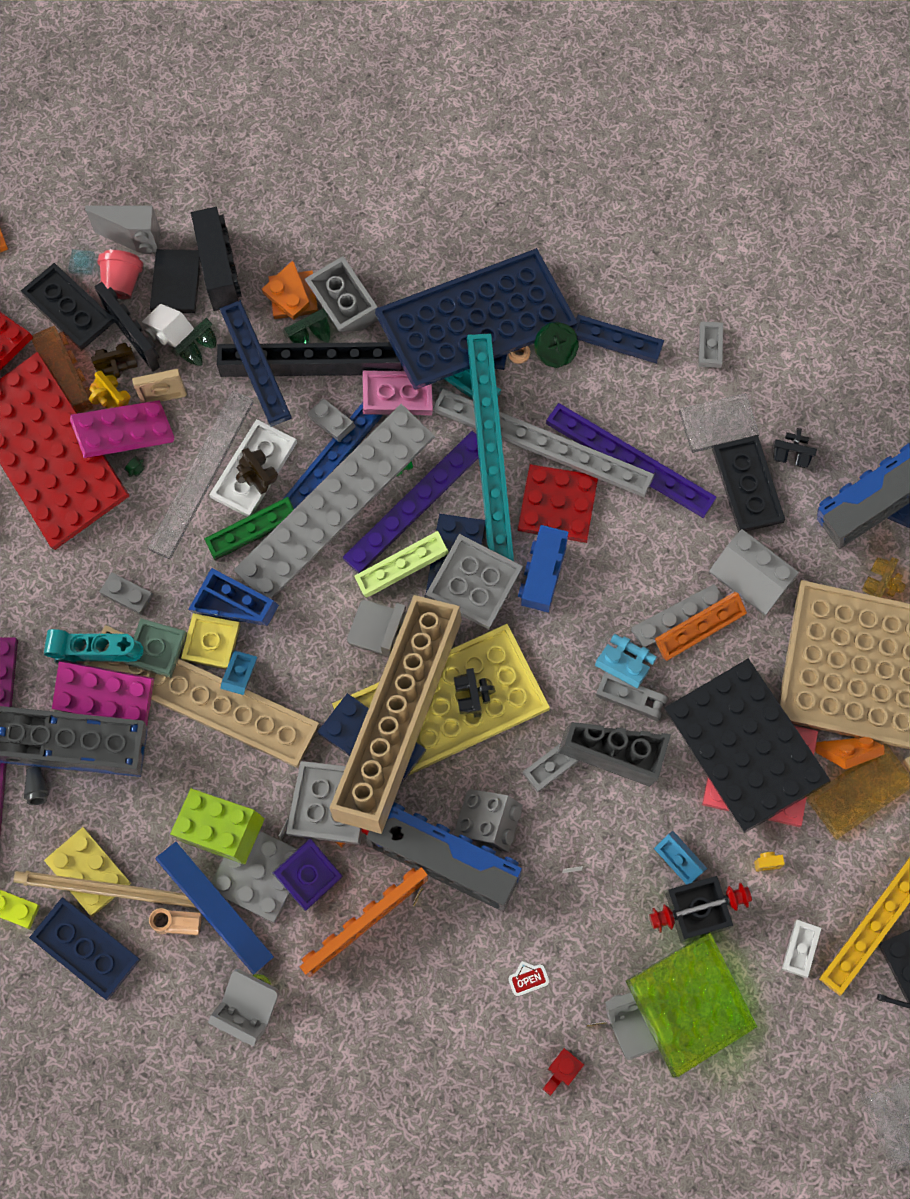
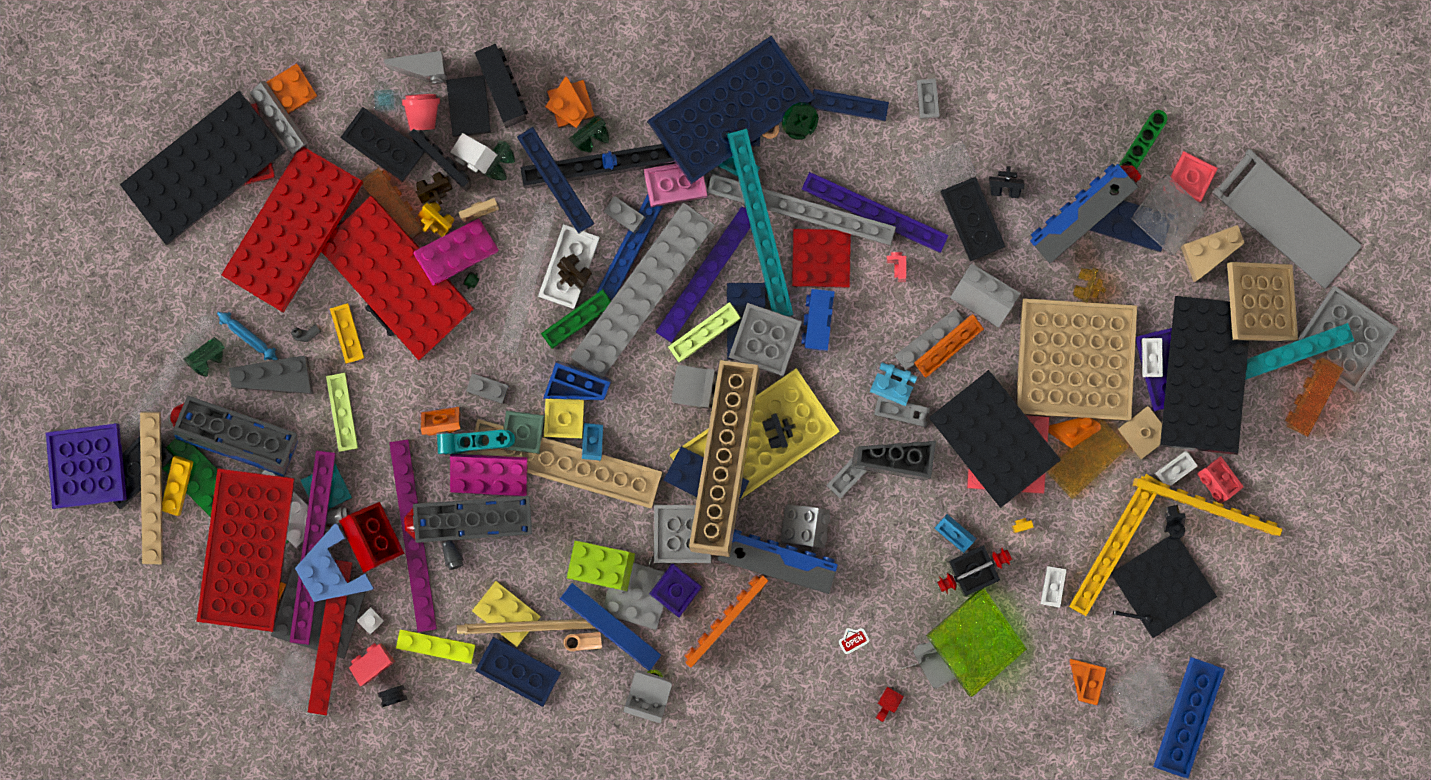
camera: 10 degrees left, 15 degrees up
light grey slope [305,256,379,332] -> none
none -> black hinge [366,305,394,336]
none -> orange plate [421,407,461,436]
none -> blue plate [602,151,617,170]
none -> coral bracket [887,252,906,282]
none -> orange wing [1070,659,1107,706]

